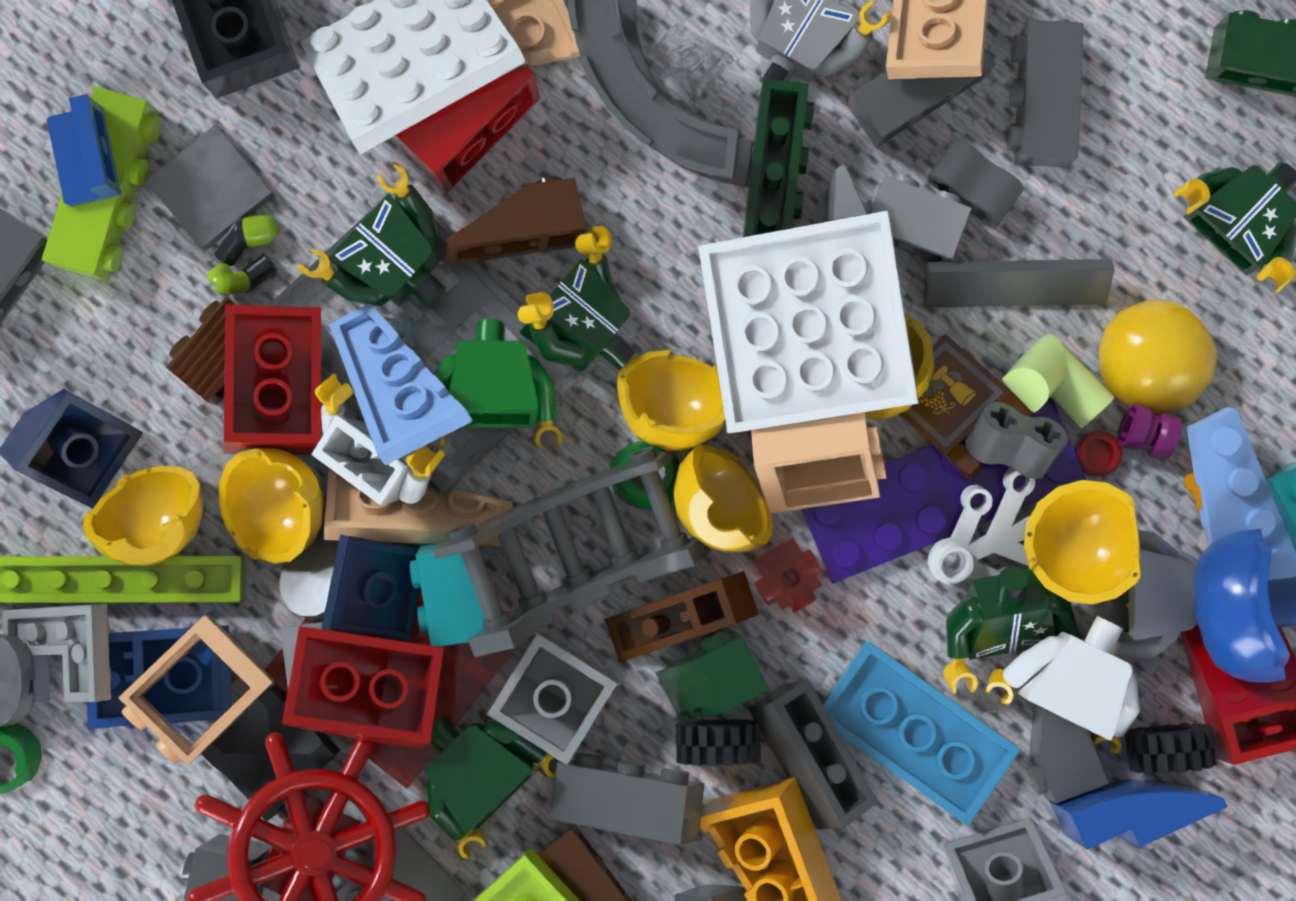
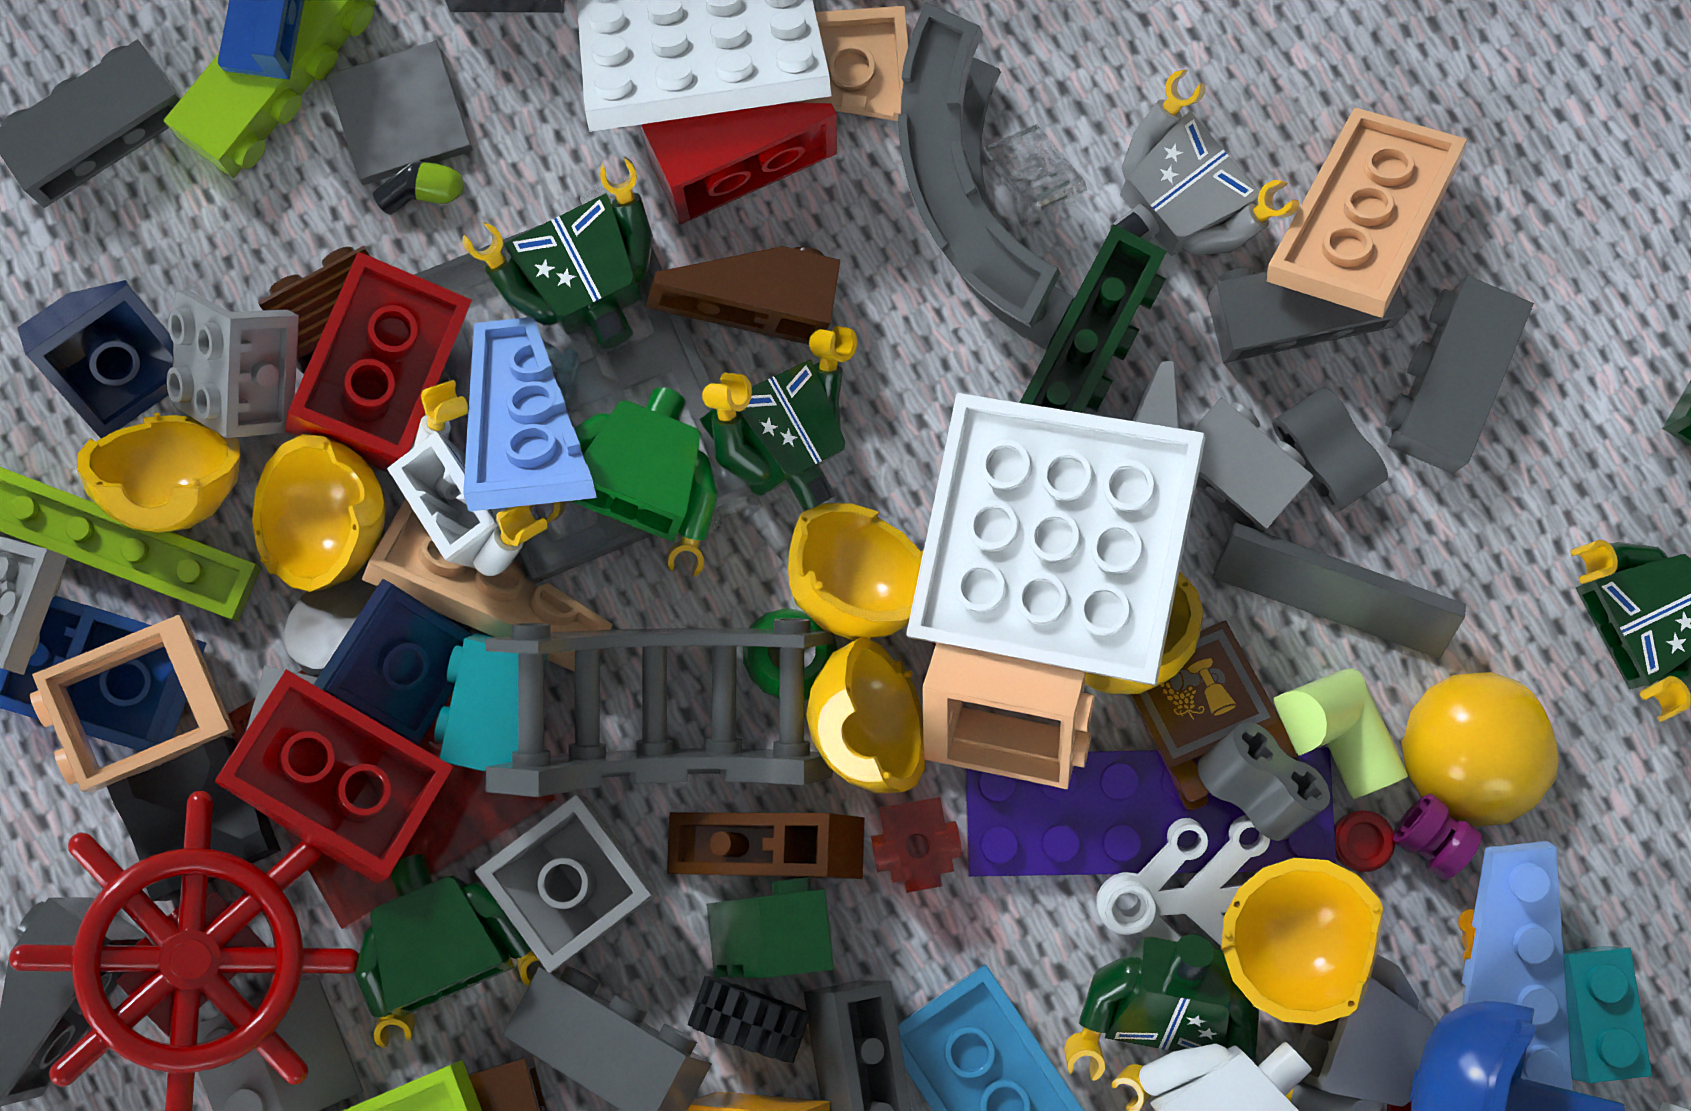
camera: 15 degrees right, 5 degrees down
arm [207,253,278,296] -> none
none -> light grey bracket [167,290,299,438]

